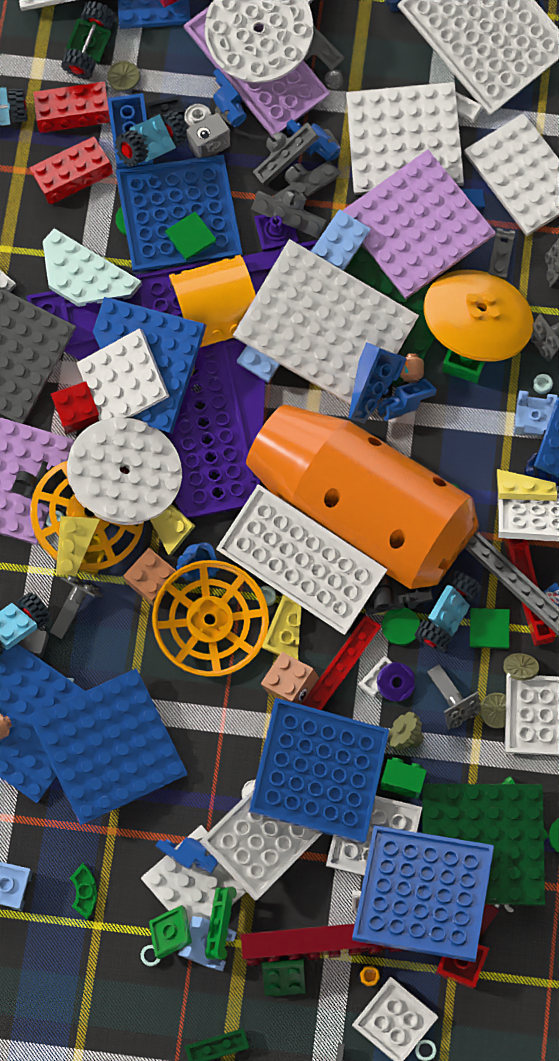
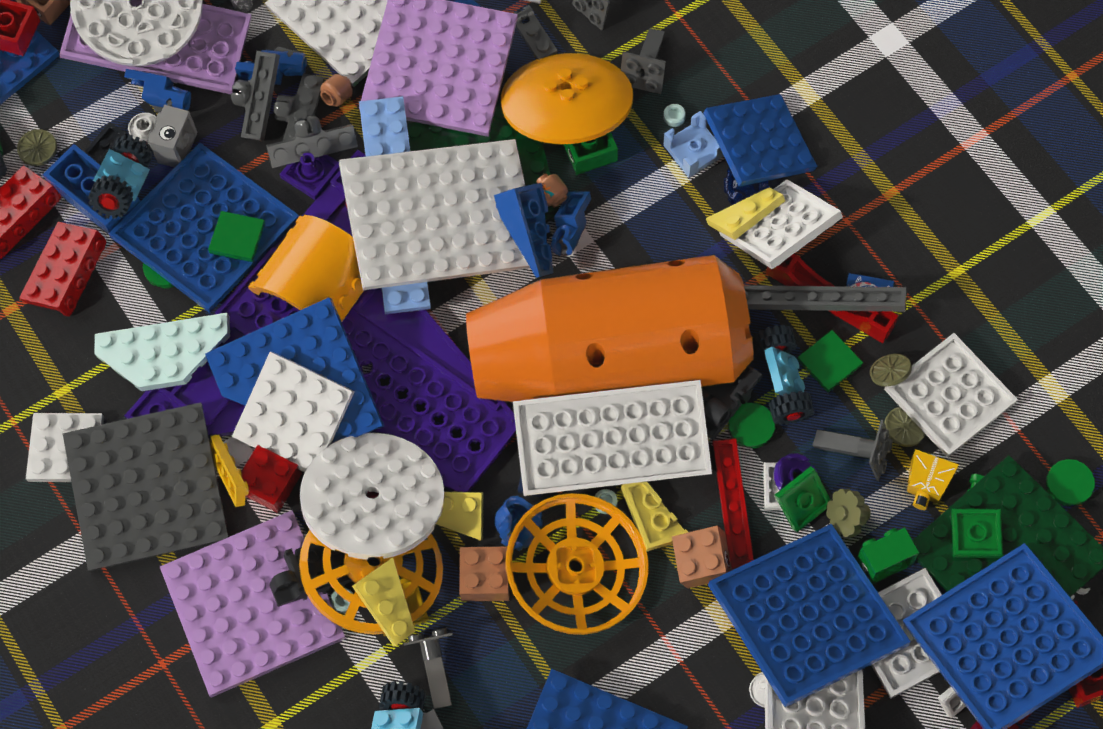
camera: 40 degrees left, 5 degrees down
none -> yellow plate [210,435,249,507]
none -> nougat head [320,74,353,107]
none -> green tile [774,466,831,532]
none -> yellow torso [907,449,959,510]
none -> green tile [951,509,1003,558]

